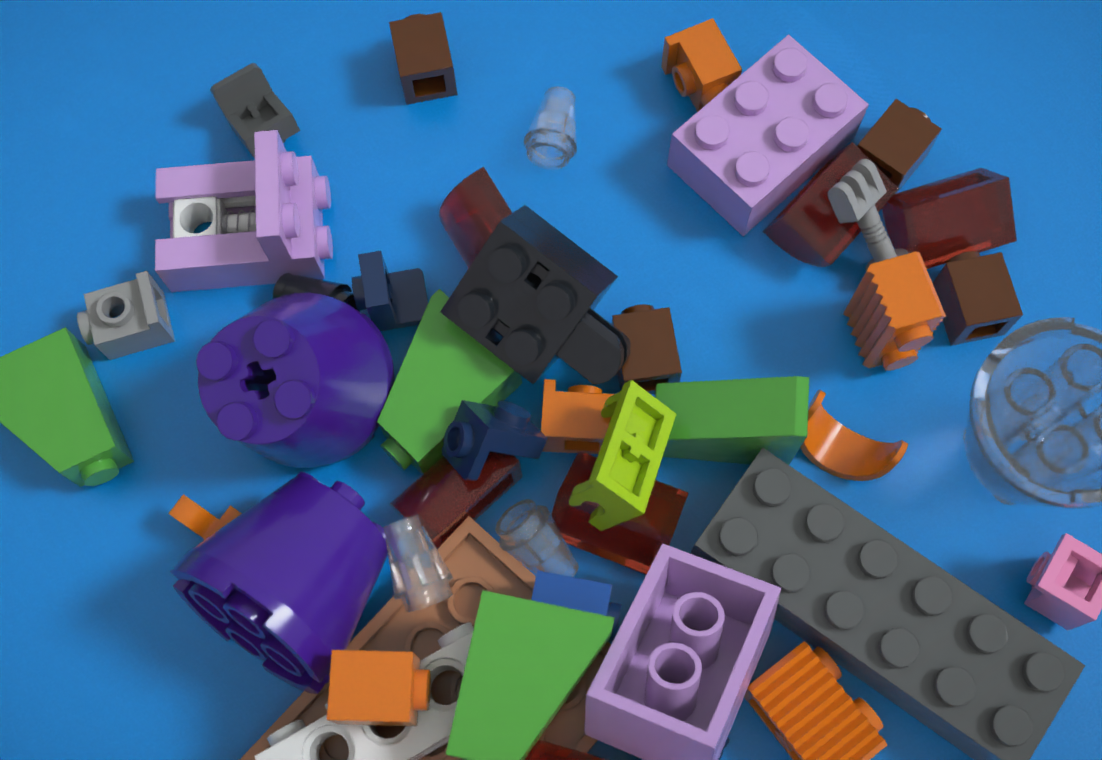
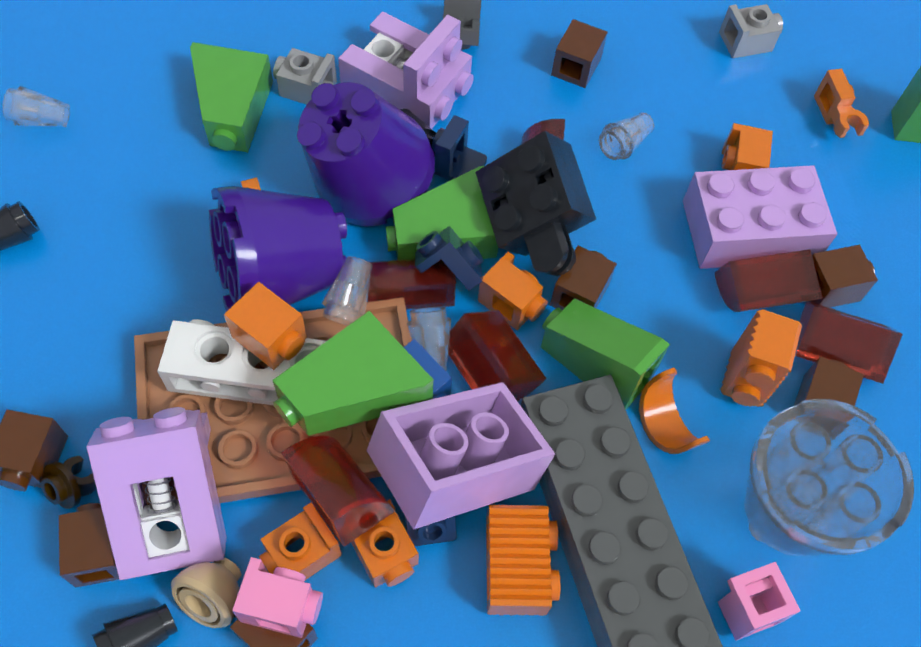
camera: 30 degrees right, 10 degrees down
lime hinge [569,380,676,531] -> none
light grey hinge [828,159,908,271] -> none

